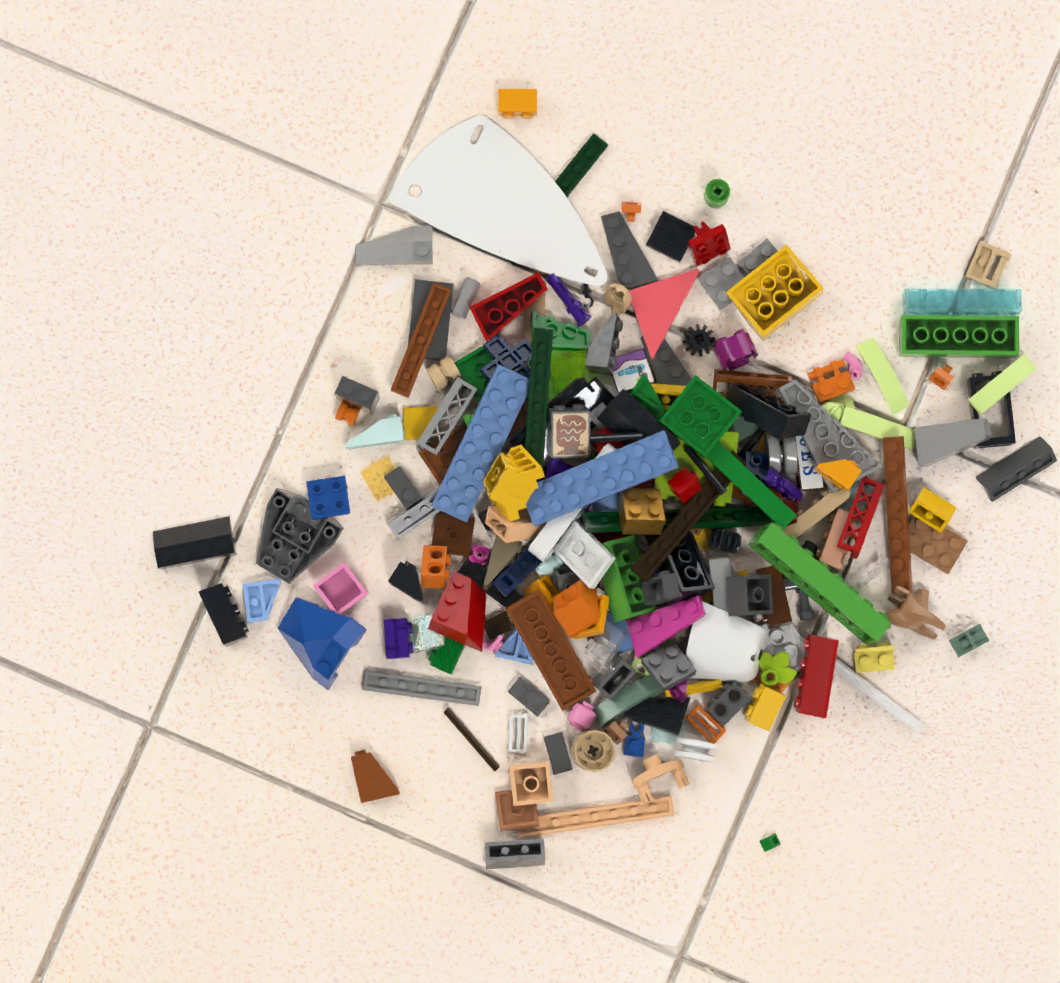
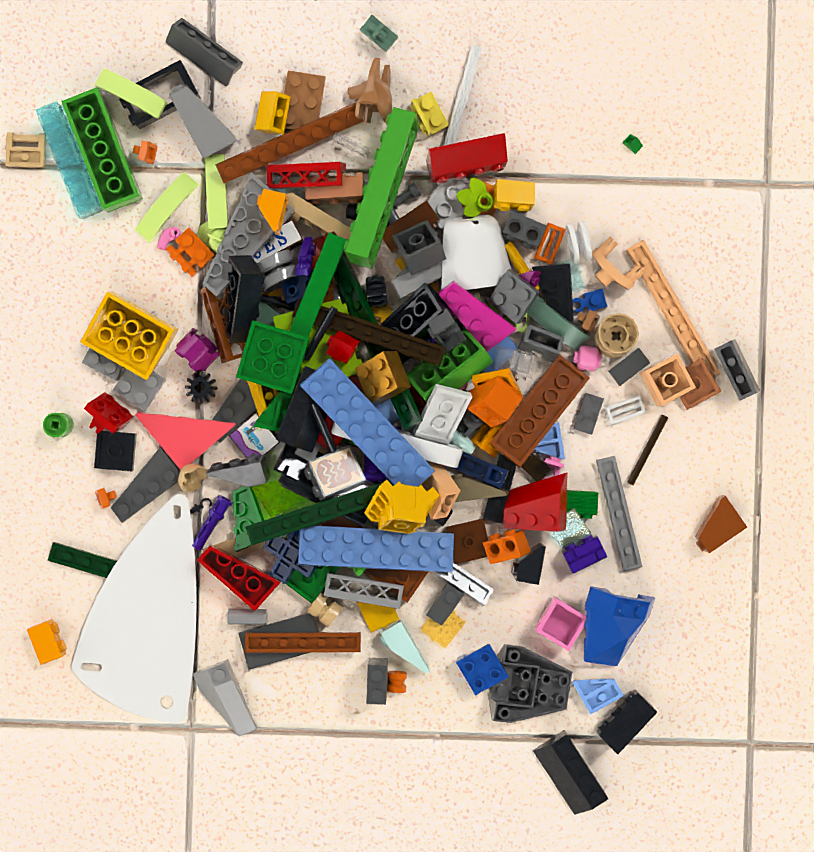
camera: 110 degrees left, 5 degrees up
dark pink plate [469,545,490,566] -> none

